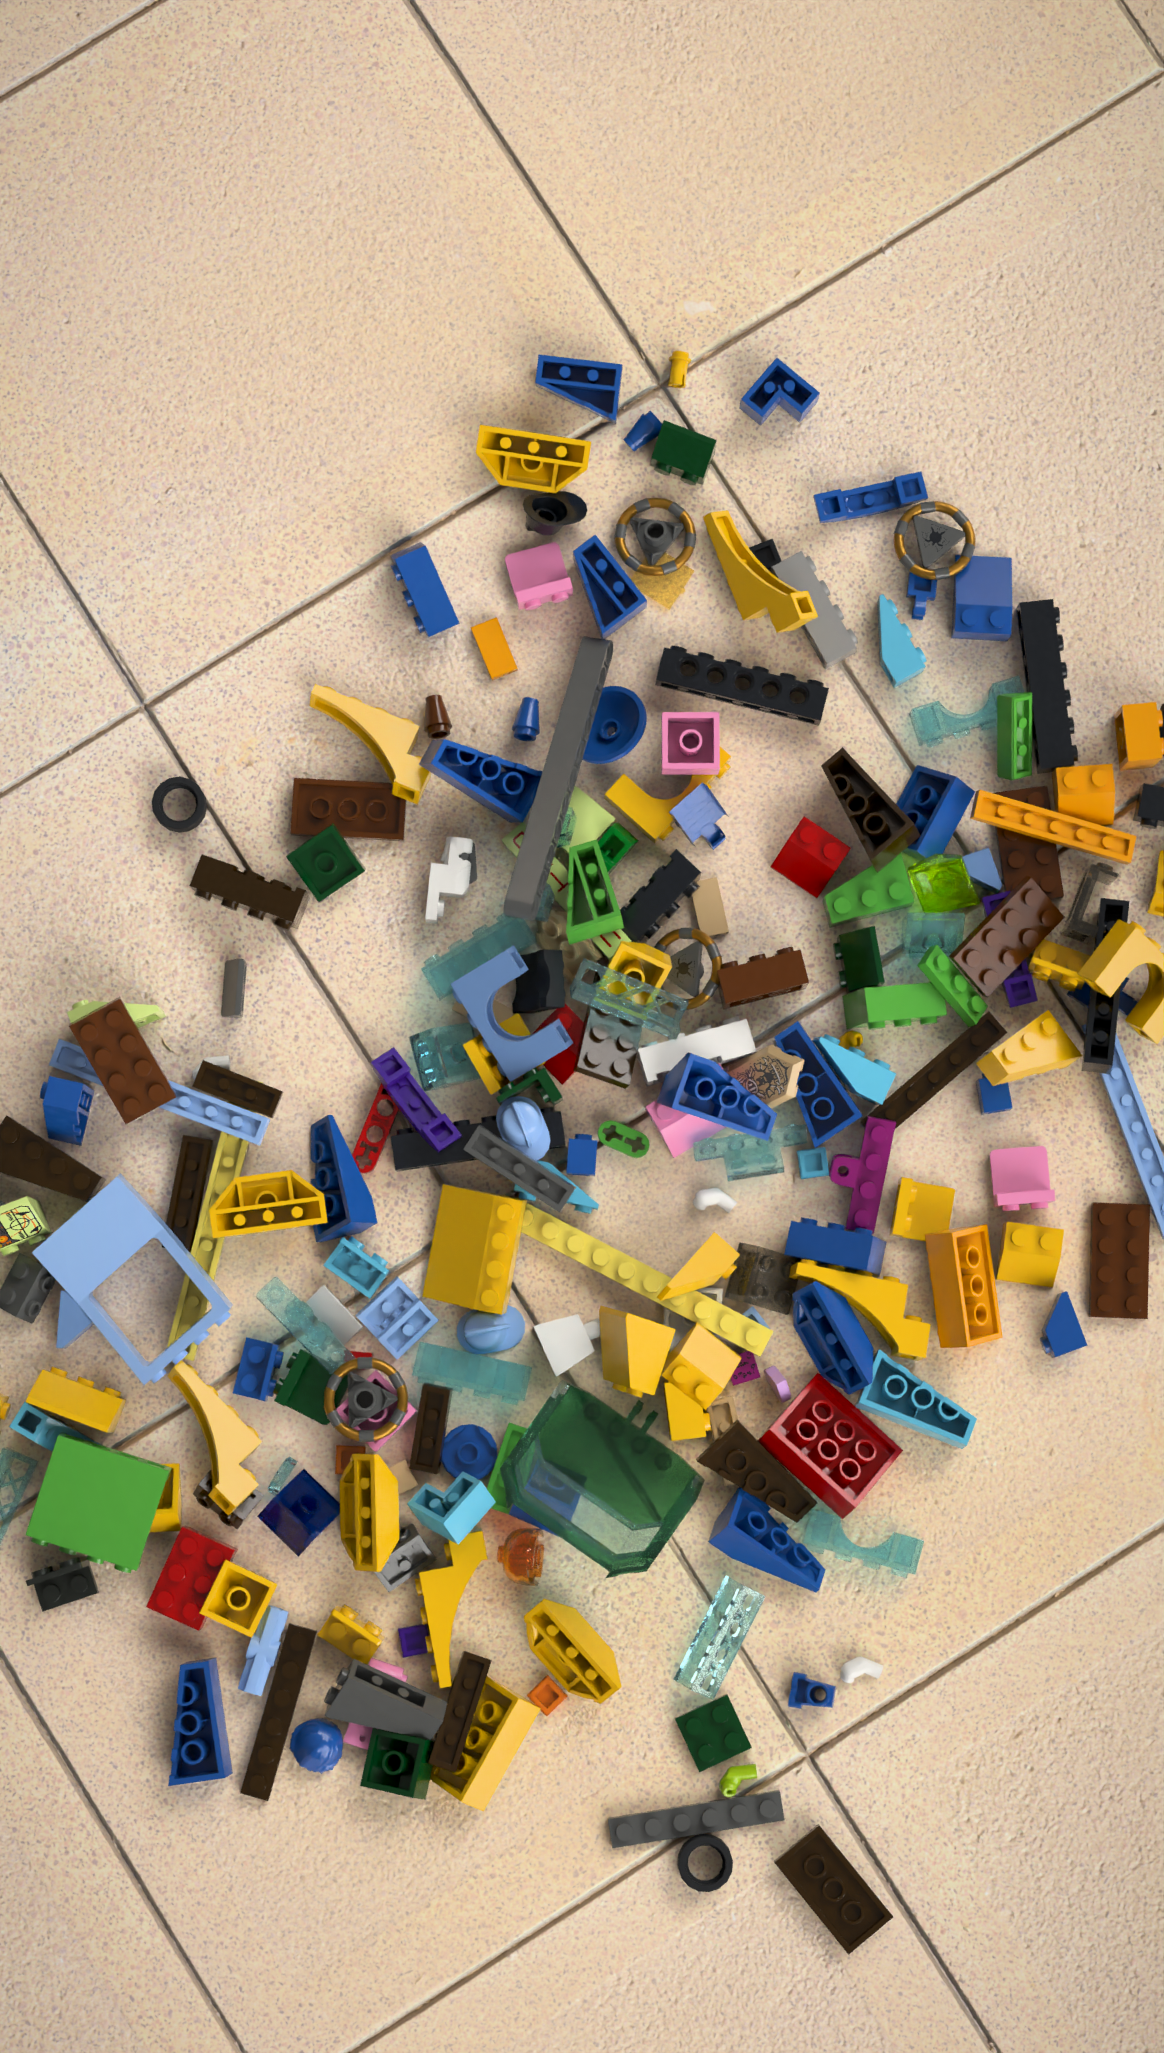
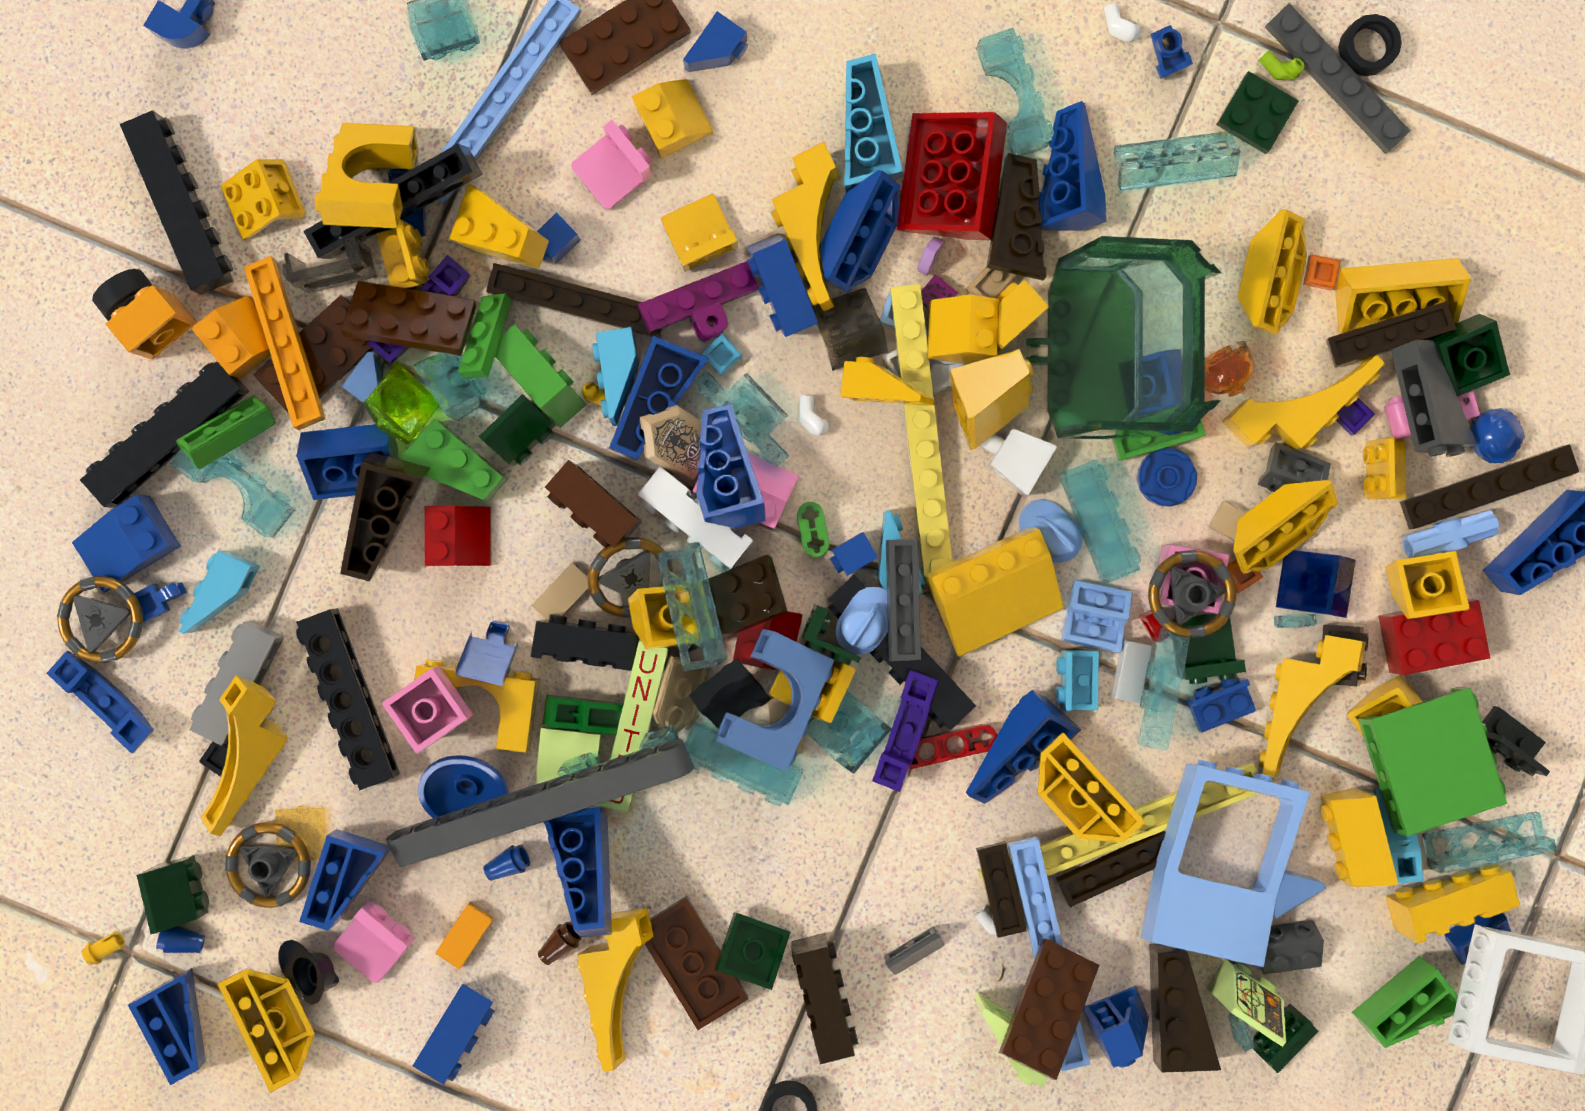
camera: 125 degrees left, 5 degrees up
medium azure brick [407,1471,496,1545] -> none
dark brown plate [409,1383,453,1474] -> none
white plate [425,837,477,924] -> none
bright green wedge [566,839,624,945] -> none
blue brick [739,358,820,426] -> none
light orange slope [925,1224,1003,1348] -> none

